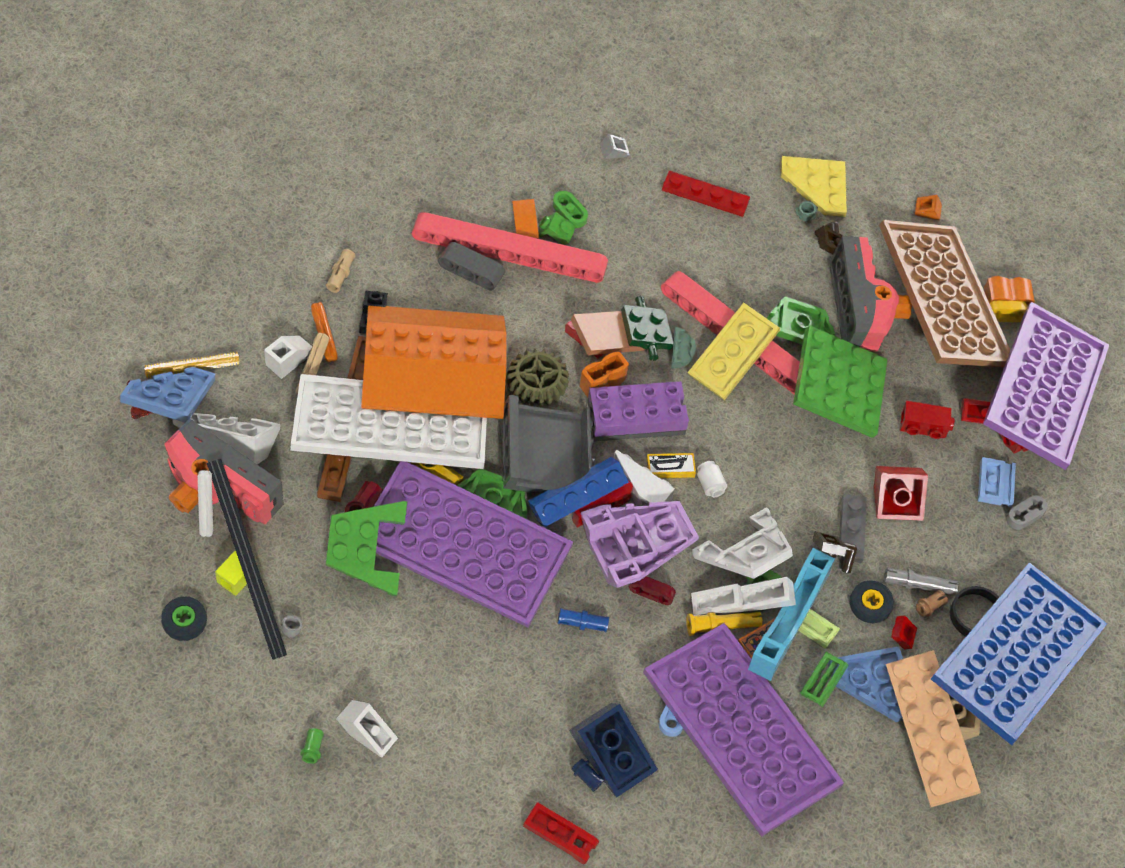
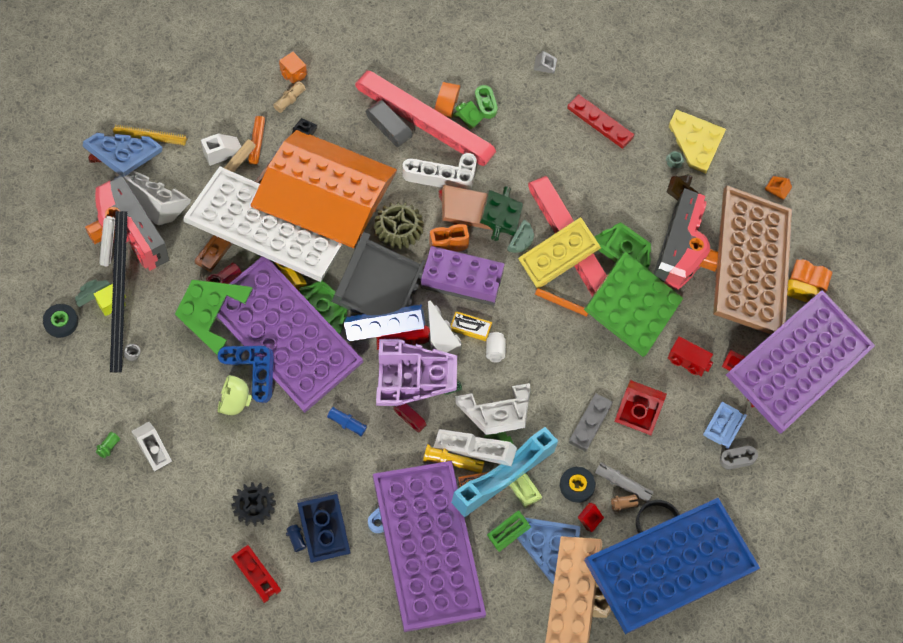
camera: 25 degrees right, 5 degrees up
dark brown plate [812,531,857,573] -> none
none -> sand green plate [75,280,111,307]
none -> yellowish green cylinder [217,375,252,415]
none -> blue beam [218,346,274,403]
none -> black gear [231,482,276,527]
none -> orange brick [279,52,307,84]
none -> white beam [403,153,476,190]
none -> orange bar [535,288,588,317]

